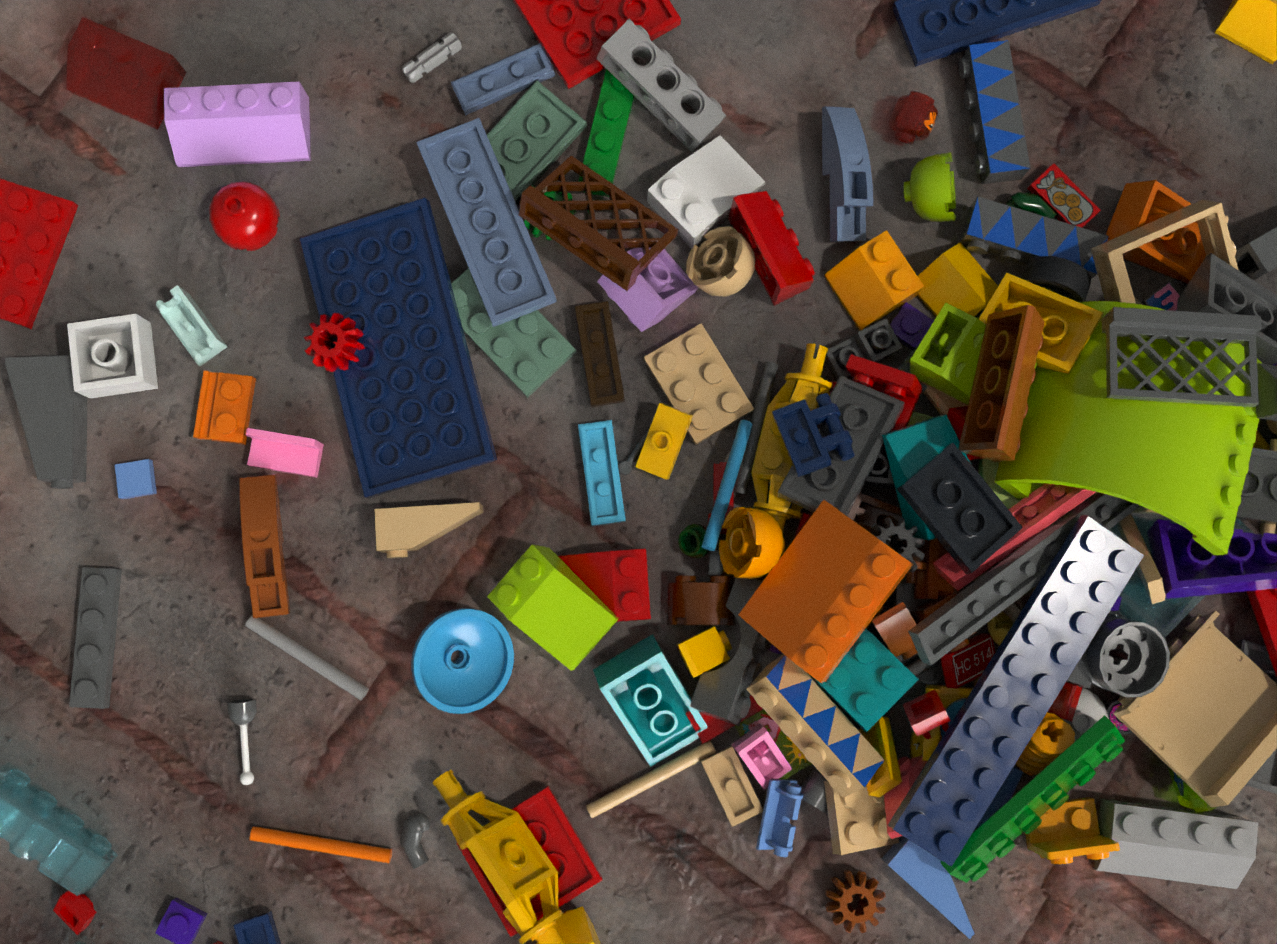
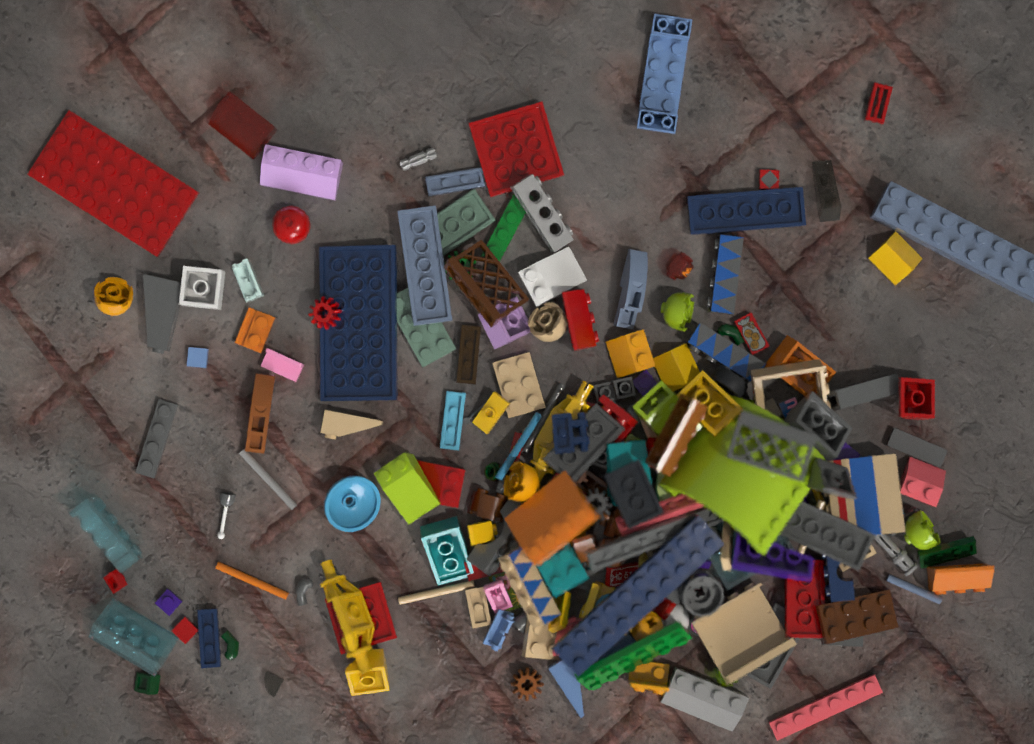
camera: 15 degrees right, 5 degrees up
red tile [903,689,951,739] -> none

